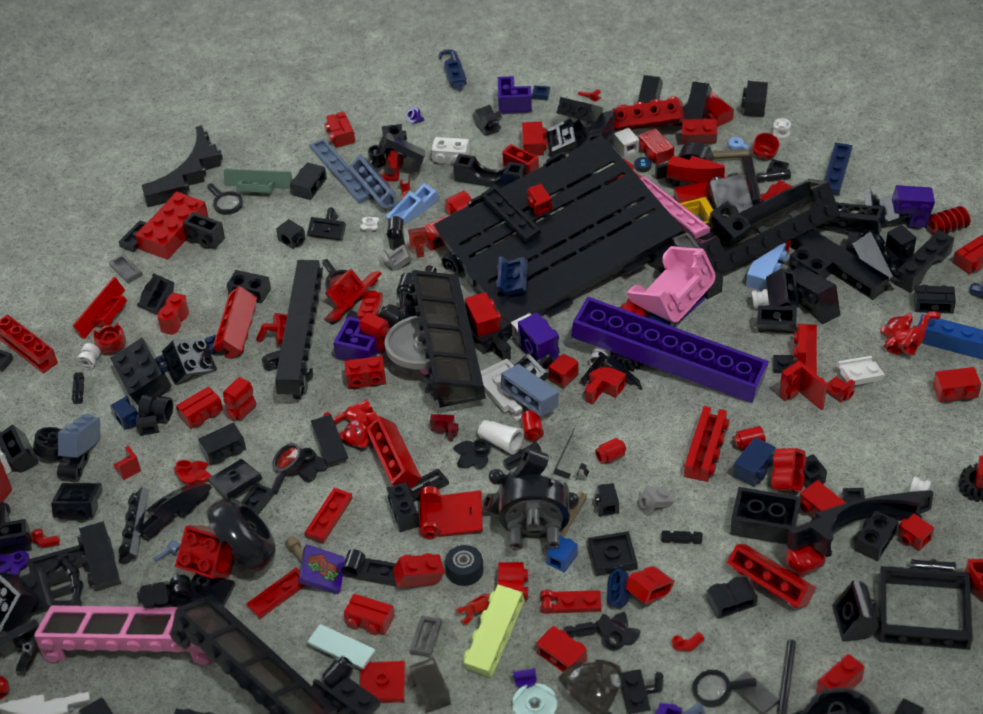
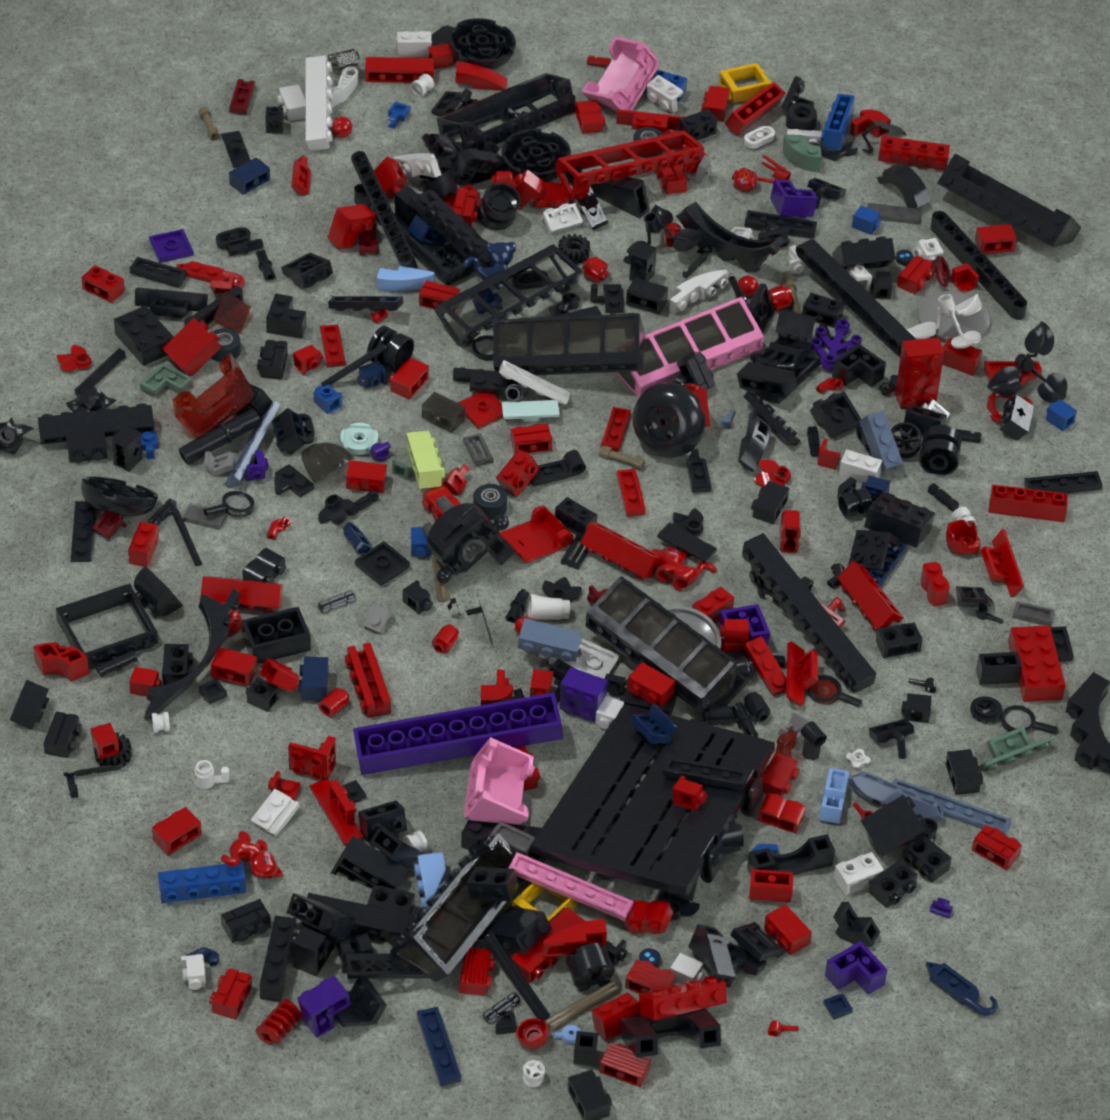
camera: 140 degrees right, 0 degrees up
red brick [176,386,223,429] -> none
black plate [208,459,262,499] -> none
black piece [271,443,305,495] -> none
dark purple tile [298,544,345,594] -> none
red plate [540,589,602,614] -> none
black window [556,97,603,122] -> none
red brick [626,566,675,604] -> none
none -> white piece [194,760,230,789]
none -> sand green slope [392,459,414,480]
none -> white plate [499,360,570,405]
none -> black brick [573,1031,599,1067]
none -> black axle [807,426,820,457]
none -> black arm [827,563,845,589]
none -> white brick [839,449,882,483]
none -> black brick [868,859,918,908]
none -> black hand [909,678,936,693]
none -> black wheel [919,425,962,475]
none -> black gear [970,696,1002,724]

